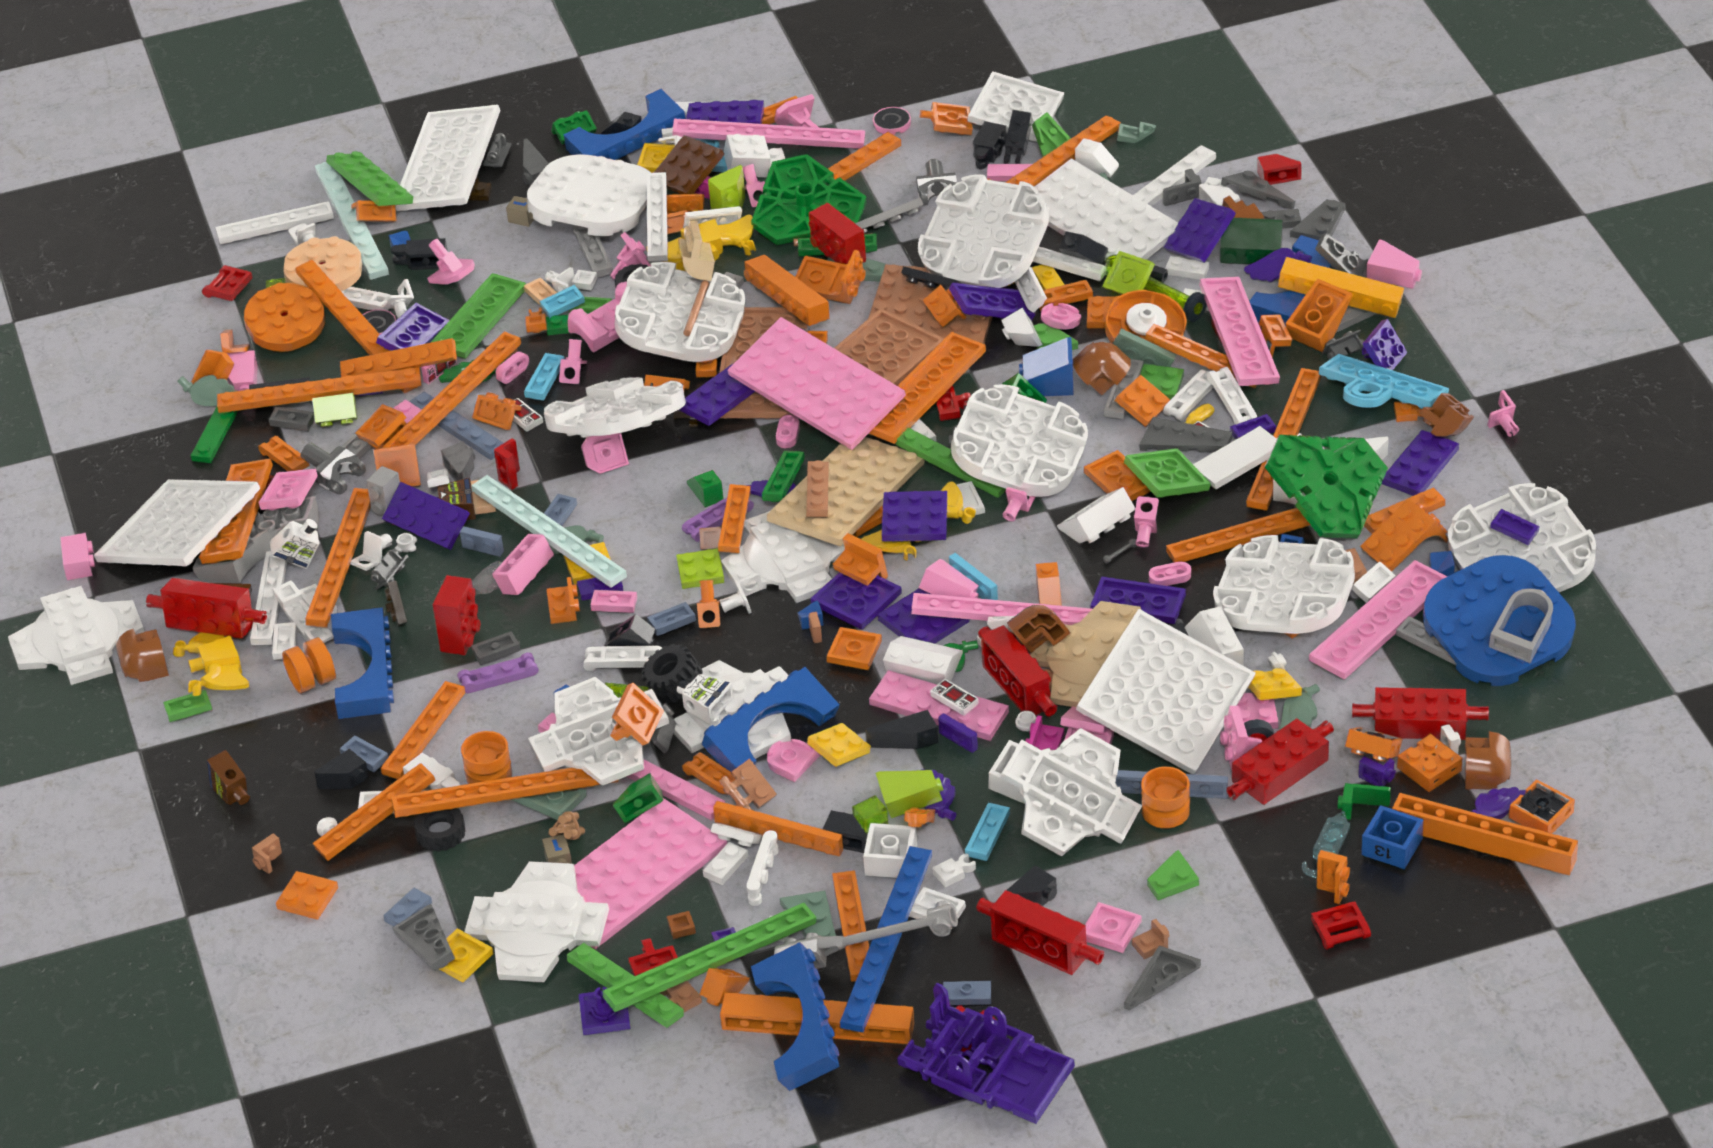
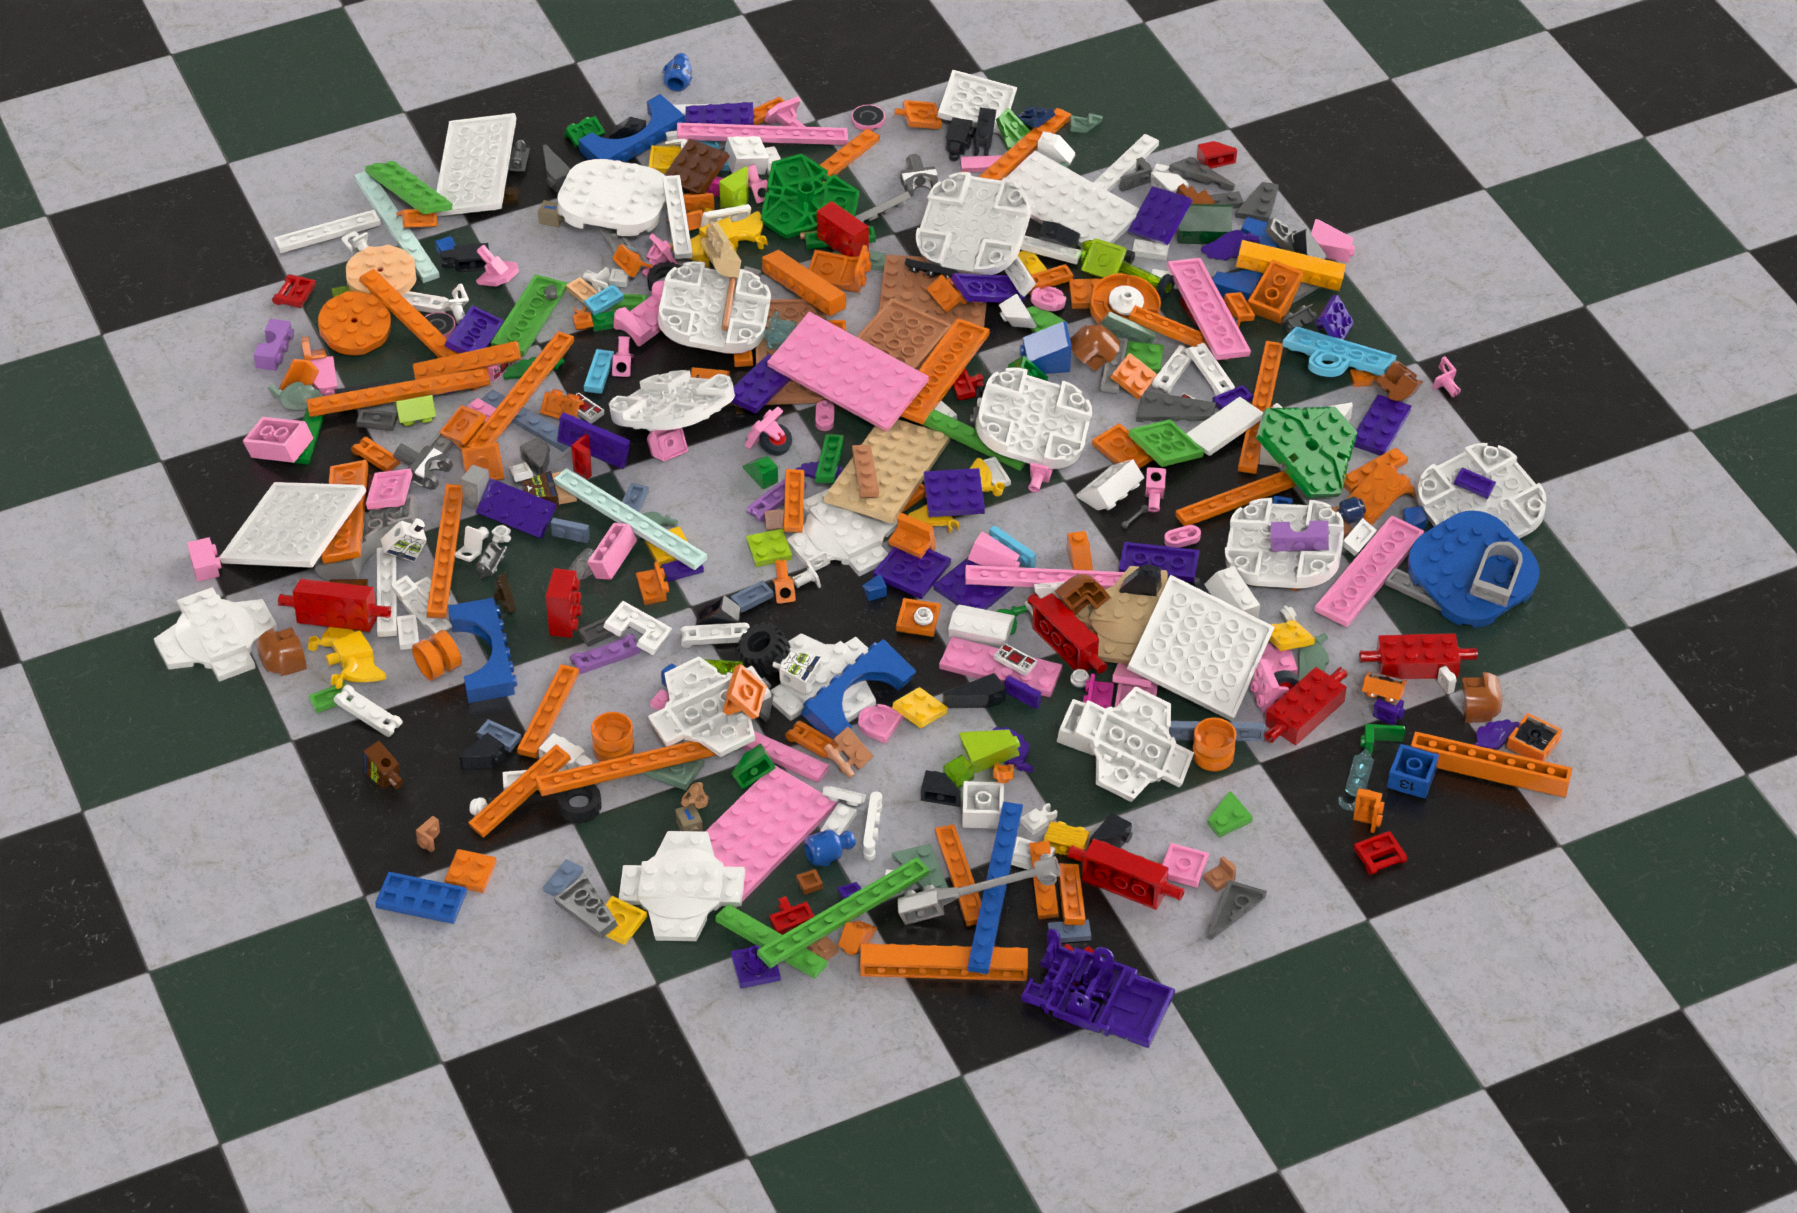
camera: 10 degrees left, 5 degrees up
bright pink plate [496,352,529,384] -> none
bright pink plate [591,590,637,613] -> none
orange plate [713,801,843,857] -> none
blue arch [751,942,840,1091] -> none
nougat tile [808,612,822,643] -> none
medium azure plate [965,802,1010,861] -> none
yellow piece [1184,403,1215,424] -> none
orange piece [1397,734,1463,792] -> none
none -> bright pink brick [243,417,313,463]
none -> medium lavender arch [254,318,294,371]
none -> white plate [333,684,403,737]
none -> blue plate [375,872,467,924]
none -> dark grey hinge [544,285,558,300]
none -> dark purple plate [557,412,630,470]
none -> white plate [603,601,672,655]
none -> orange panel [612,244,652,277]
none -> blue piece [662,53,693,91]
none -> plate [745,407,793,456]
none -> clear light blue bracket [764,311,797,349]
none -> blue piece [804,829,856,867]
none -> white plate [914,607,933,625]
none -> dark blue plate [1017,106,1055,128]
none -> orange plate [1029,841,1059,919]
none -> yellow brick [1044,821,1090,856]
none -> orange plate [1058,863,1086,925]
none -> black slope [1119,565,1162,597]
none -> medium lavender arch [1271,521,1329,552]
none -> slope [1294,229,1327,259]
none -> dark blue head [1337,497,1366,524]

